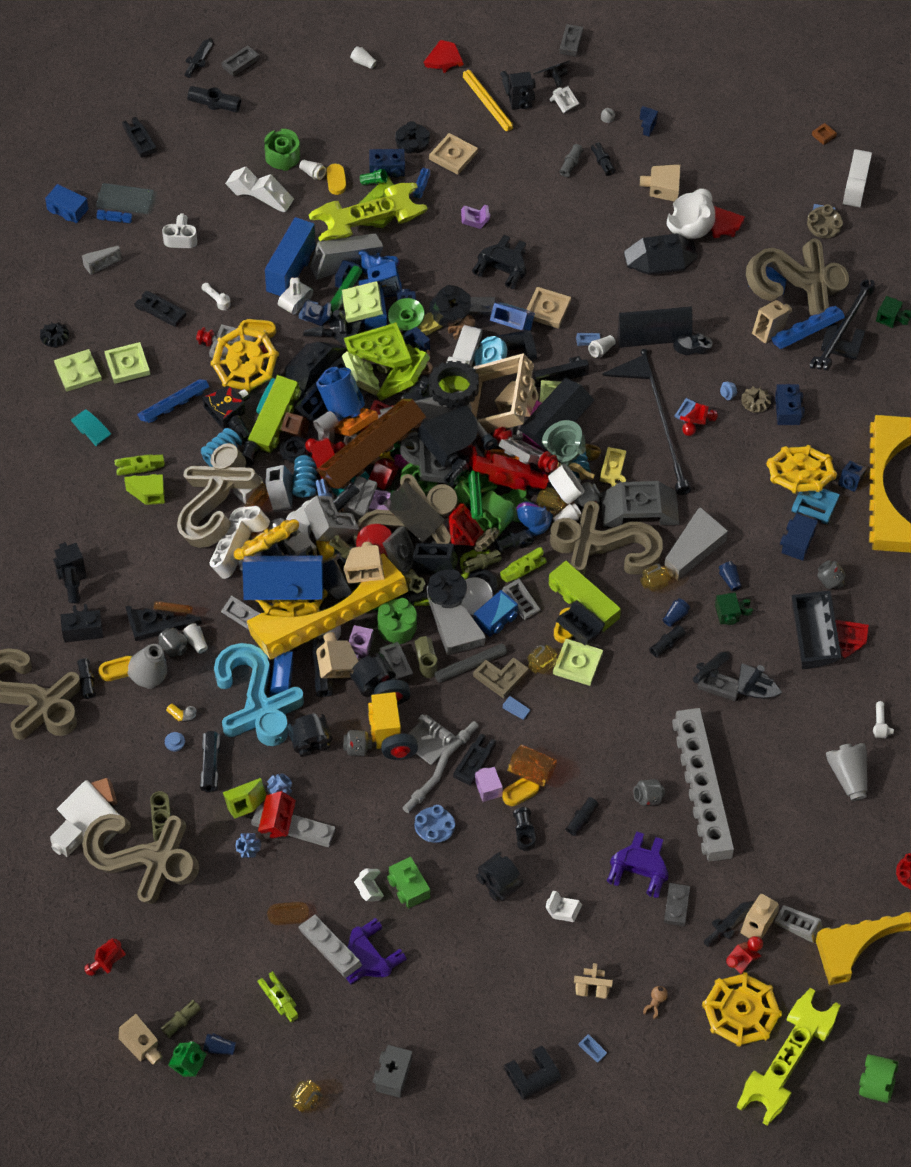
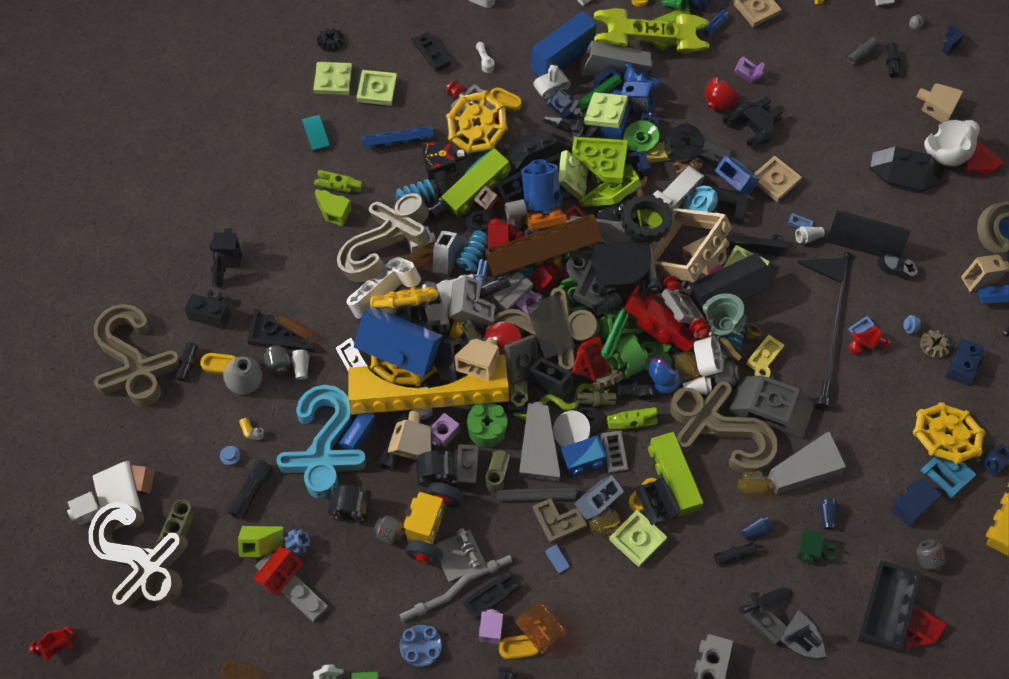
camera: 25 degrees right, 5 degrees up
medium blue gear [236,833,261,858] -> none
black plate [428,569,467,608] -> none
none -> sand blue brick [574,475,624,520]
none -> red cylinder [705,77,740,111]

